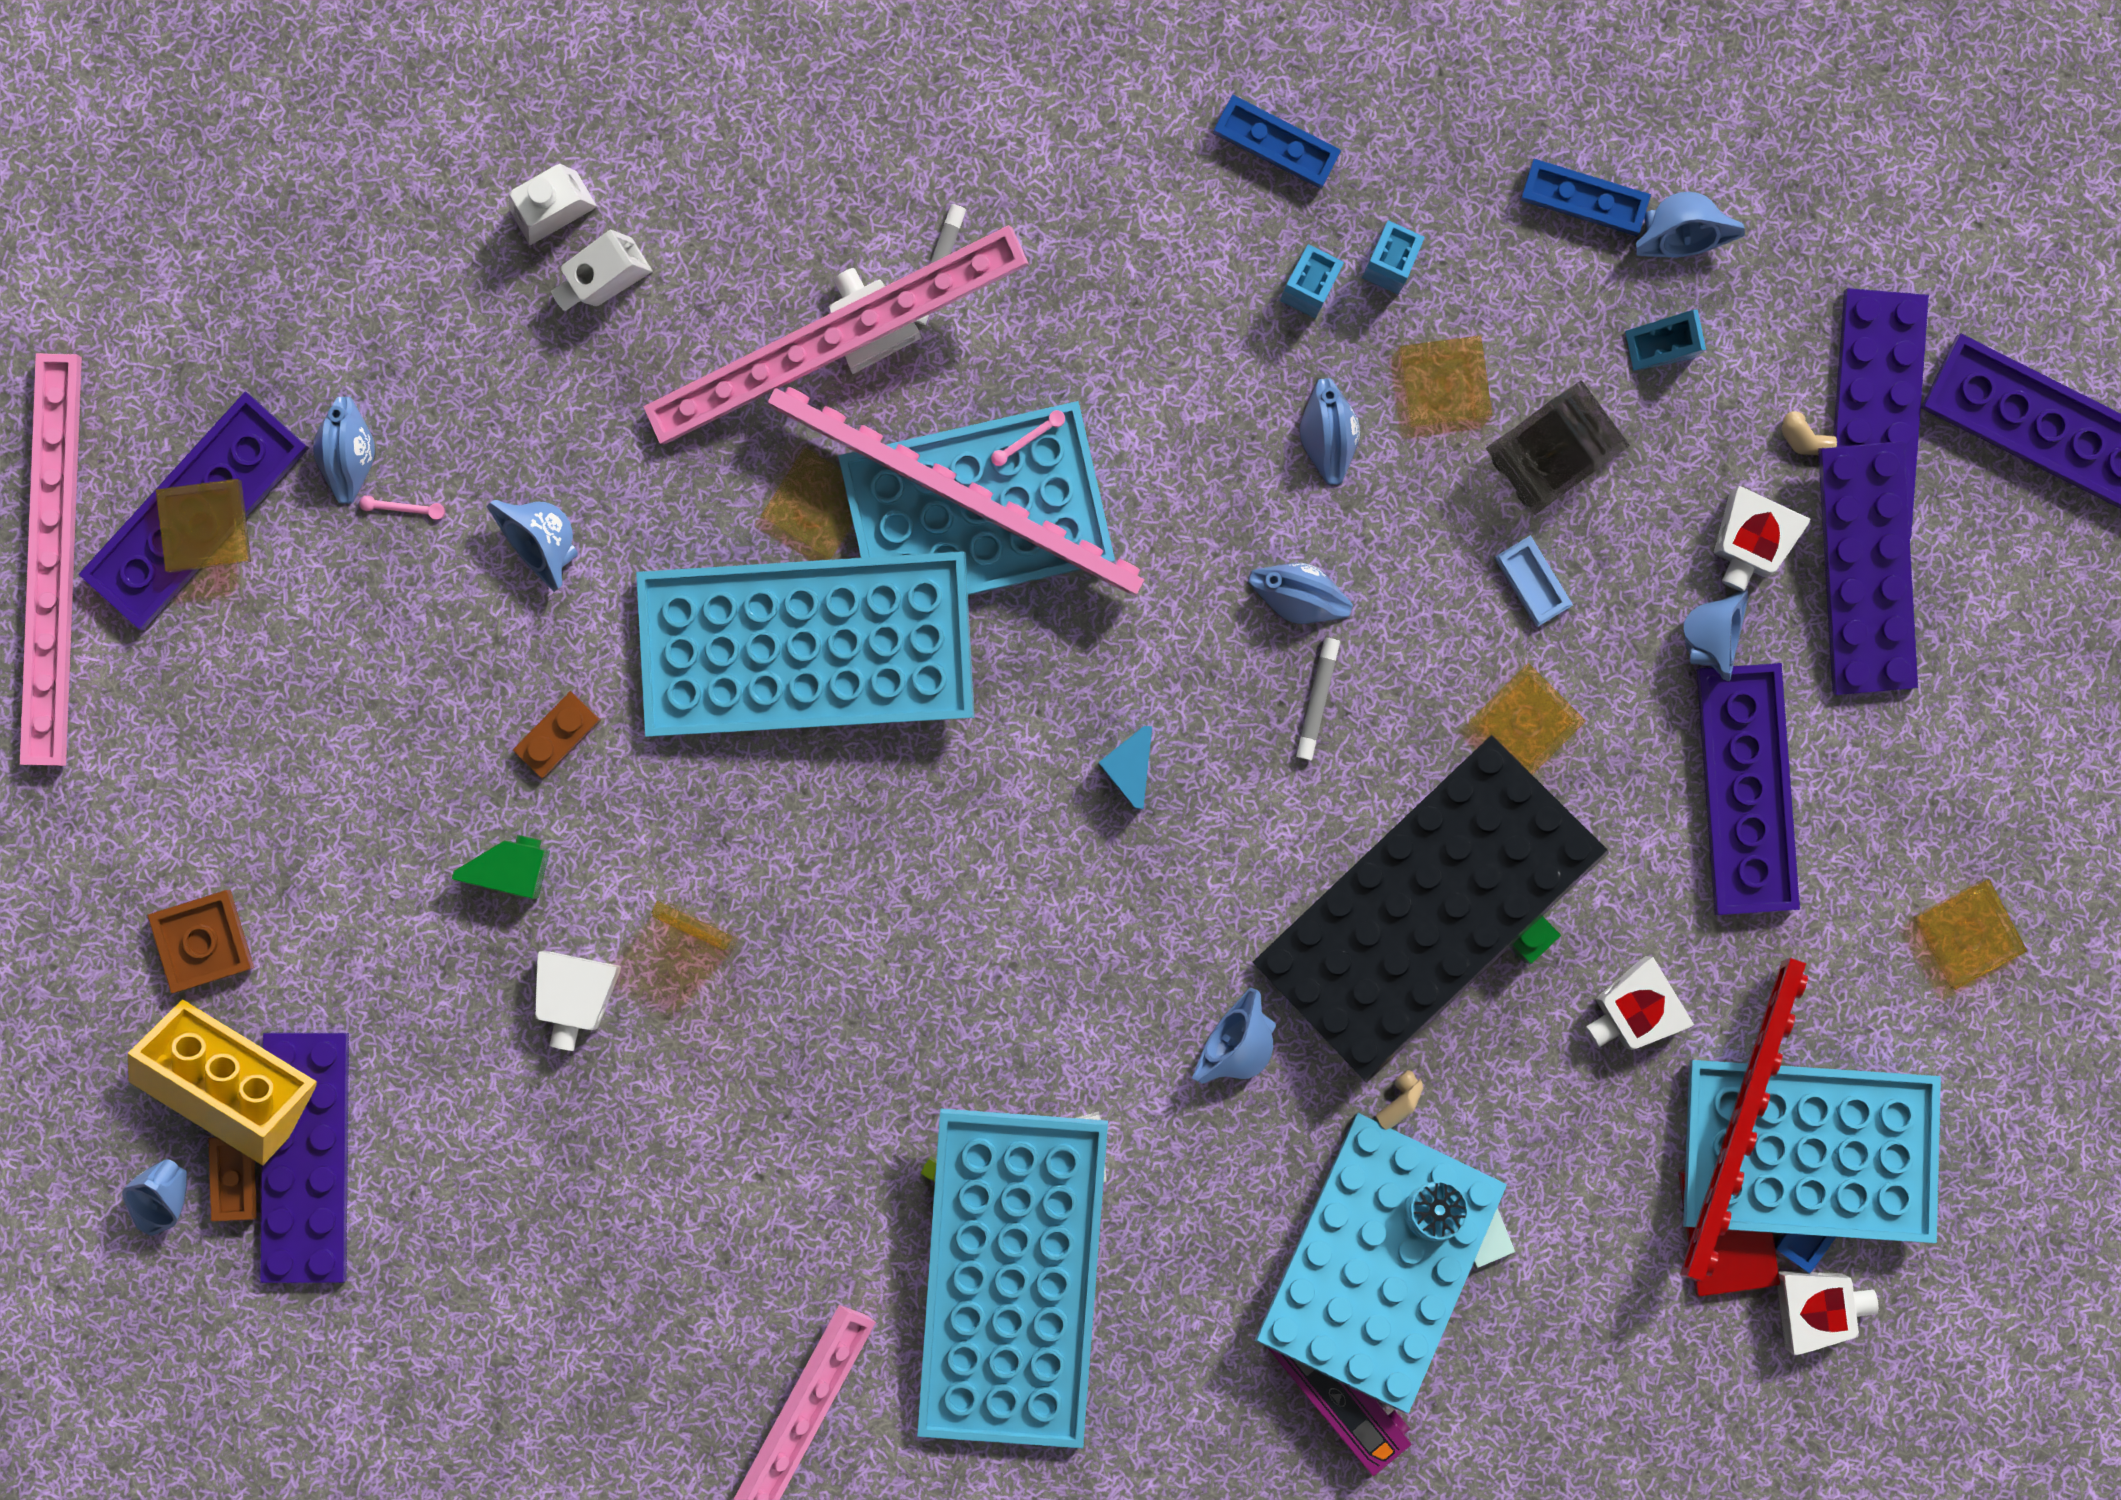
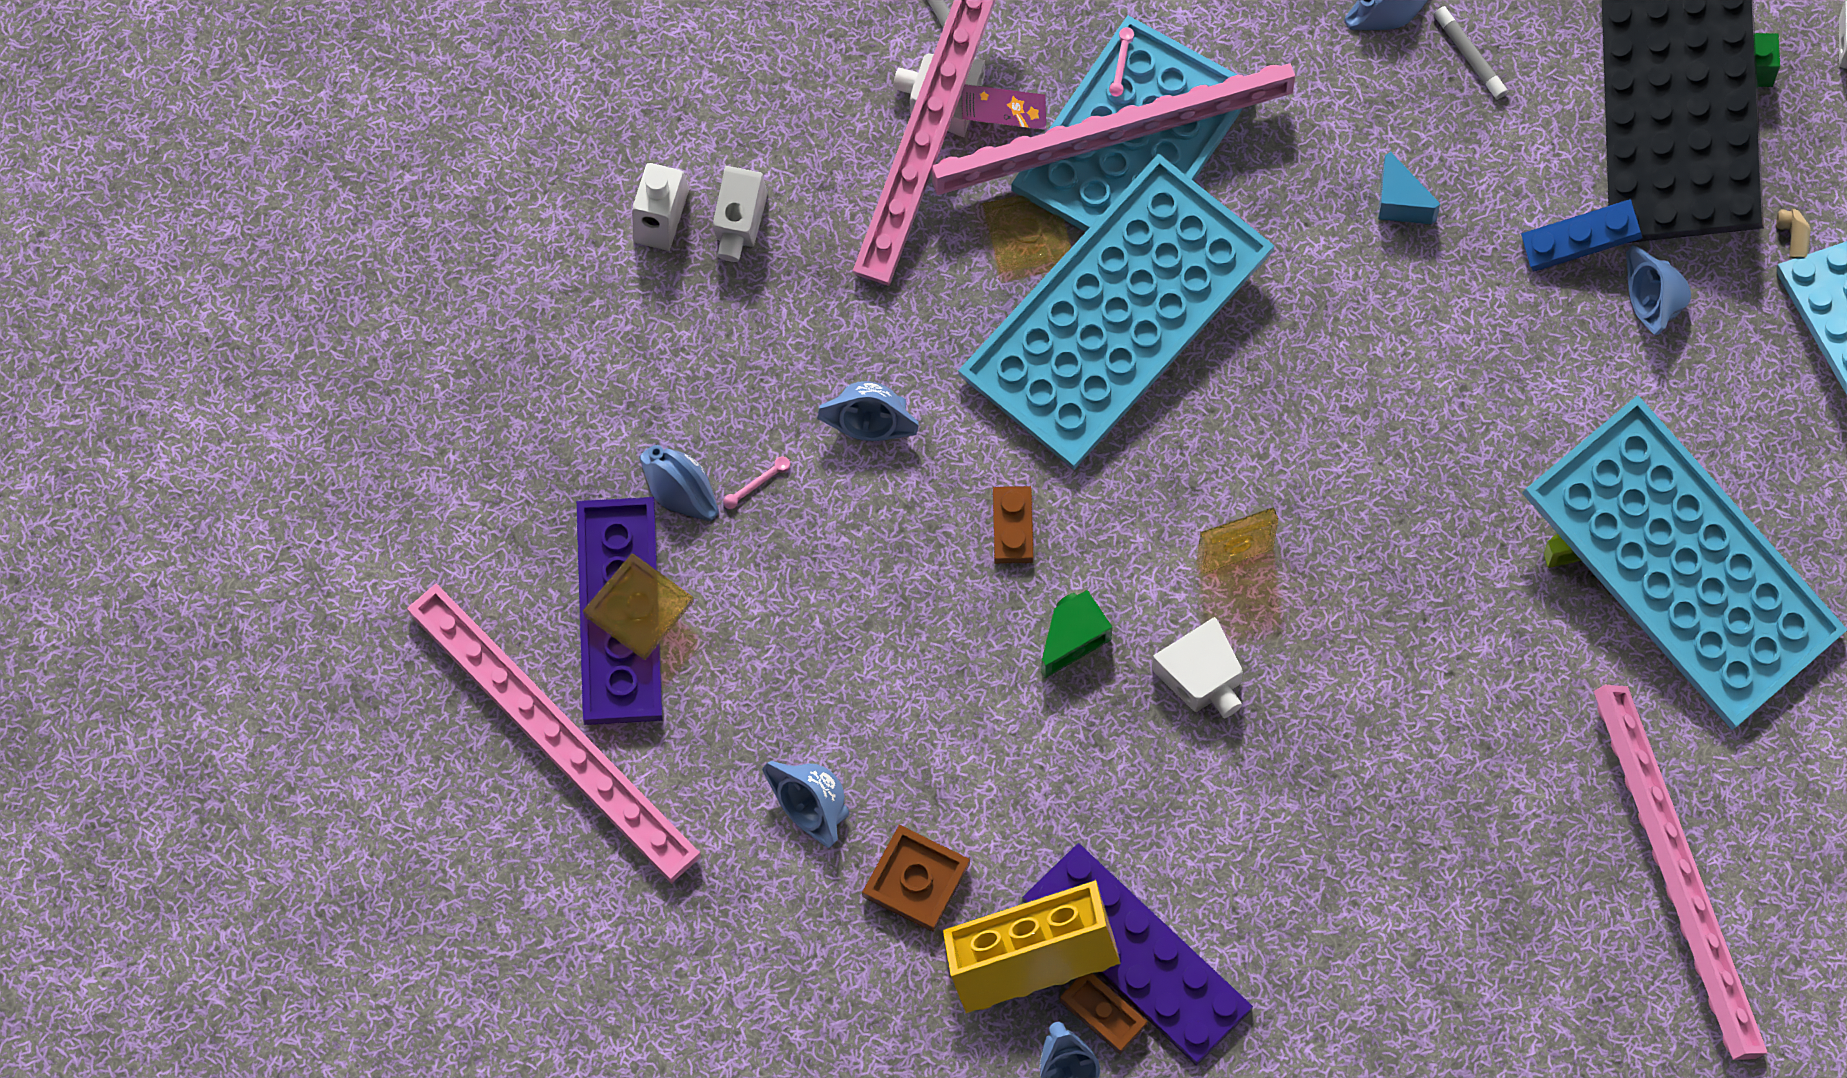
camera: 35 degrees left, 20 degrees down
none -> medium blue hat [762,761,849,849]
none -> magenta sticker [961,84,1047,130]
none -> blue plate [1521,199,1643,272]

